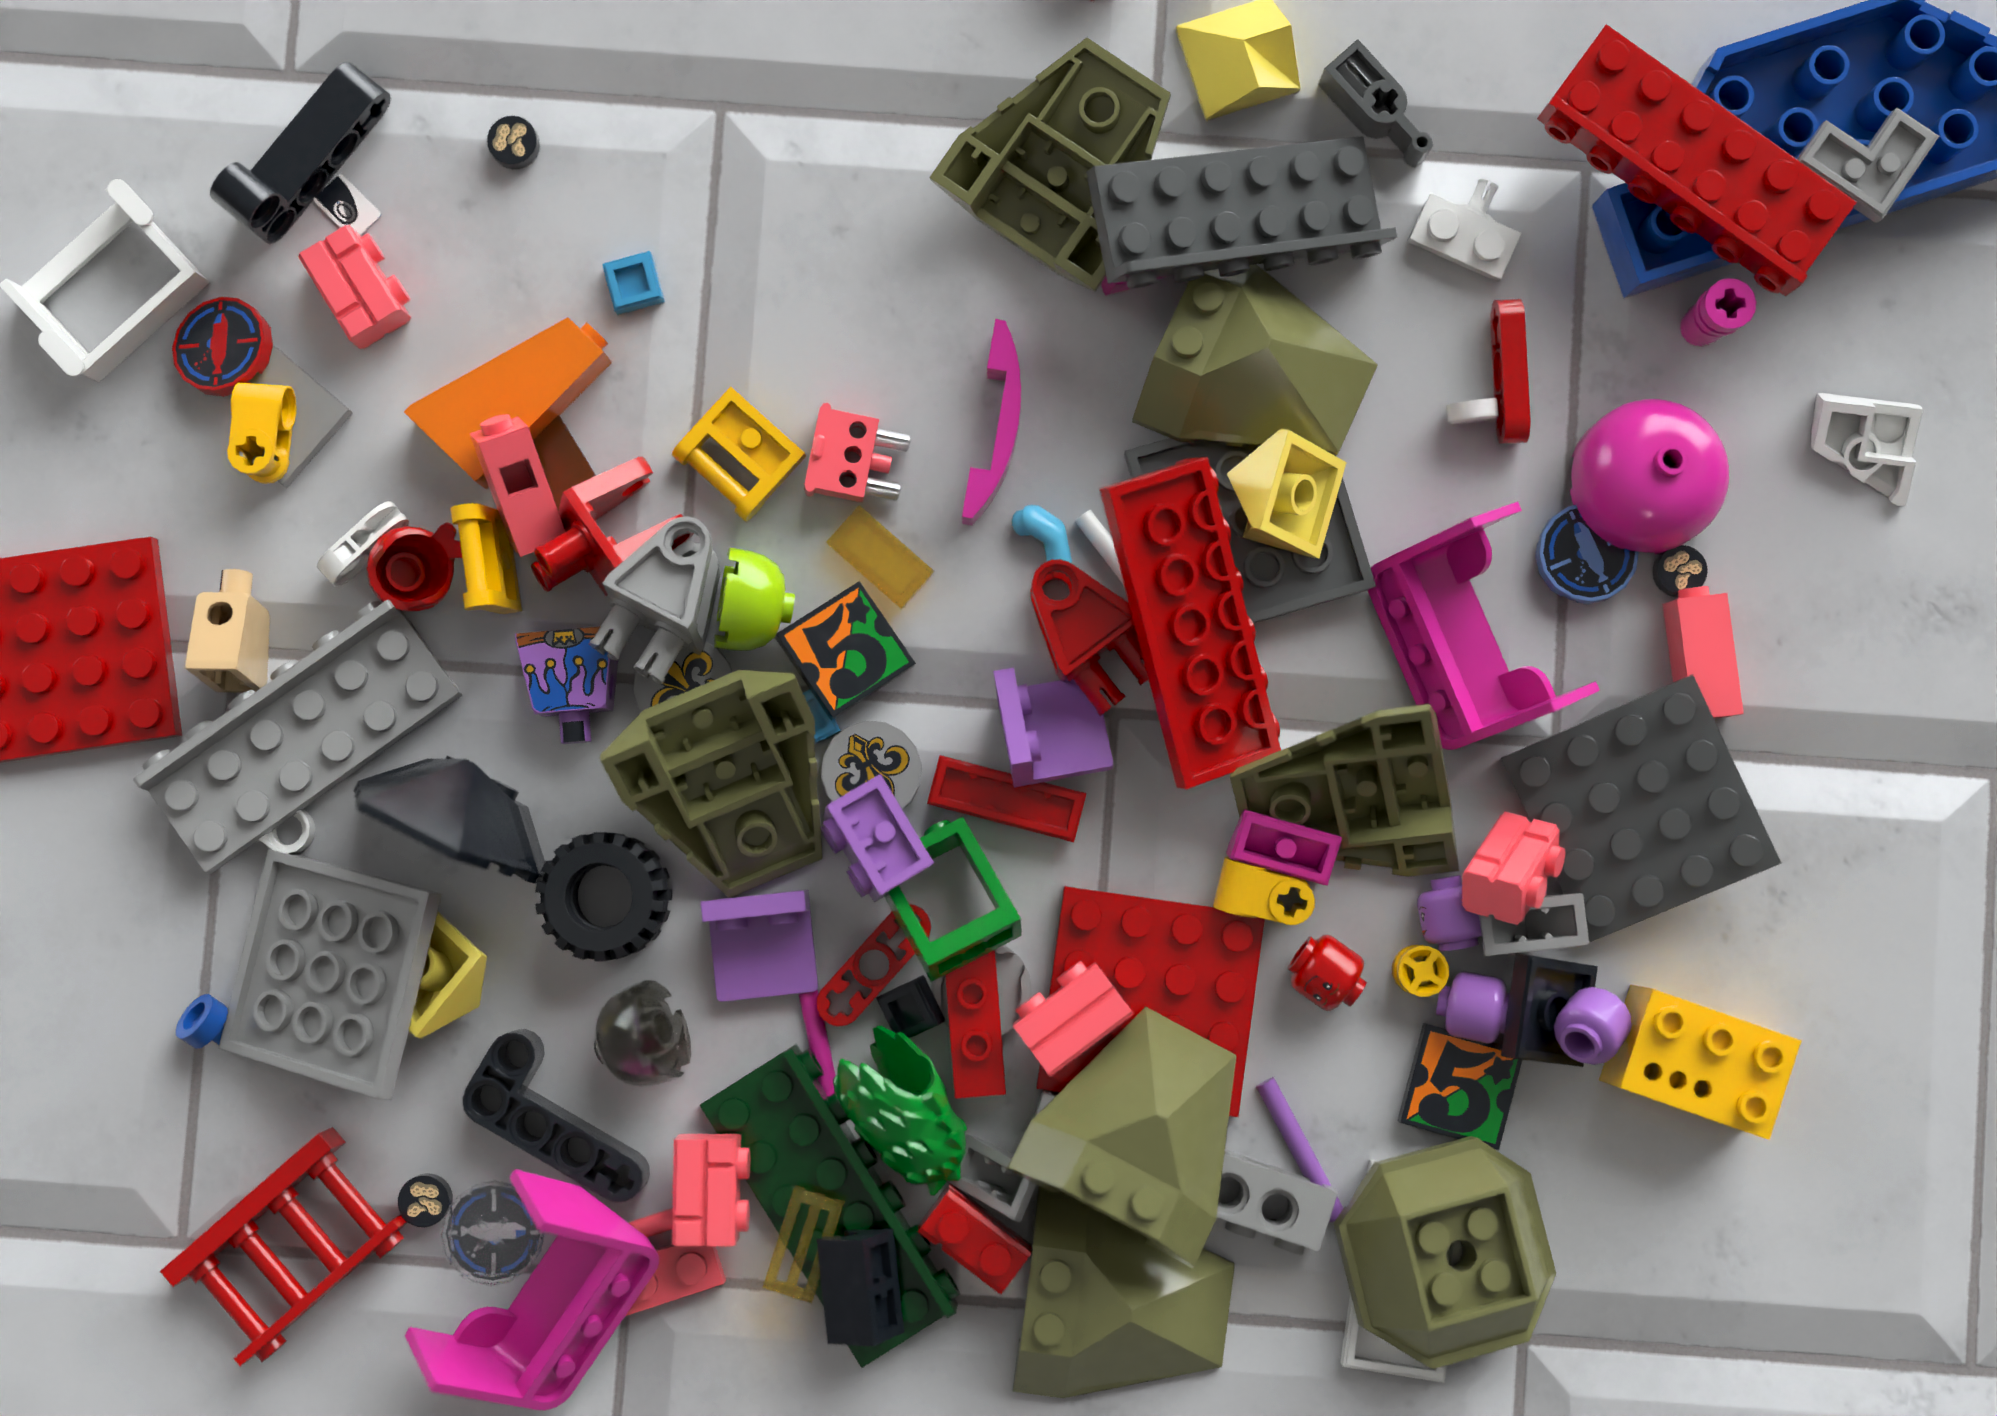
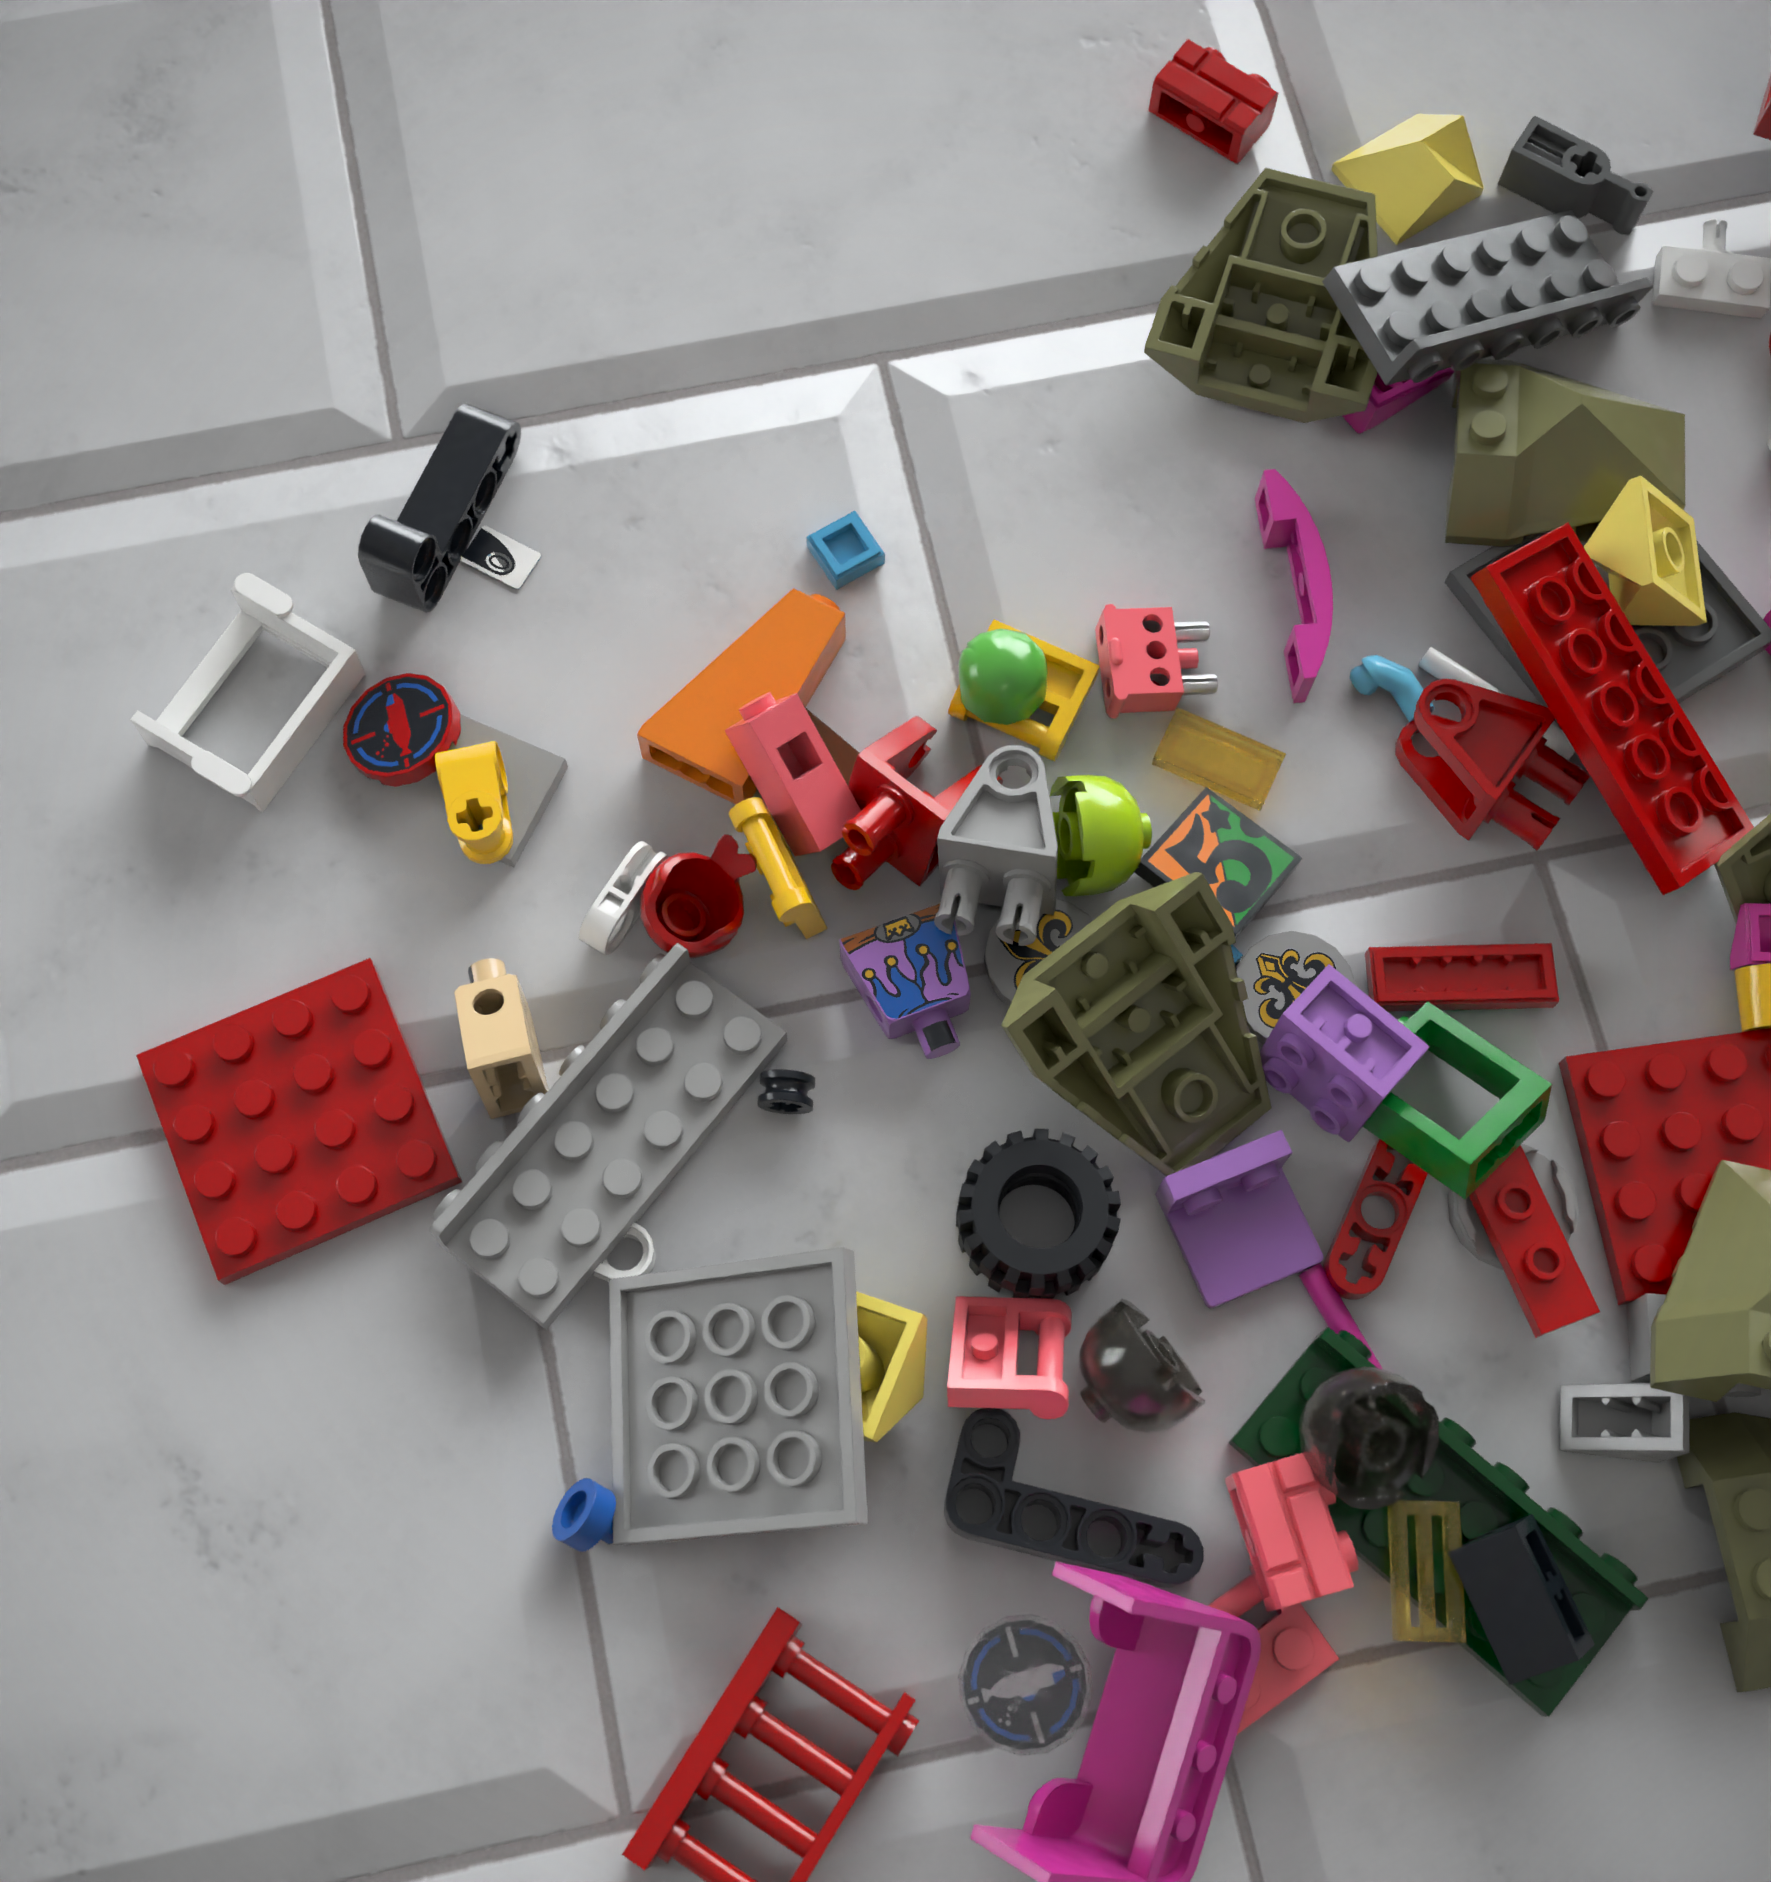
camera: 15 degrees left, 15 degrees down
coral brick [298,225,411,349] -> none
black wedge [353,755,545,884] -> none
tile [398,1173,453,1227] -> none
tile [487,116,540,169] -> none
green head [833,1025,967,1196] -> none
black tile [876,975,946,1038] -> none
red brick [918,1183,1032,1295] -> none
medium lavender bracket [994,668,1113,787] -> none
coral brick [1013,961,1133,1077] -> none
none -> black bush [757,1069,815,1114]
none -> coral plate [947,1296,1072,1420]
none -> bright green hair [958,628,1048,725]
none -> clear smoke cylinder [1299,1366,1439,1510]

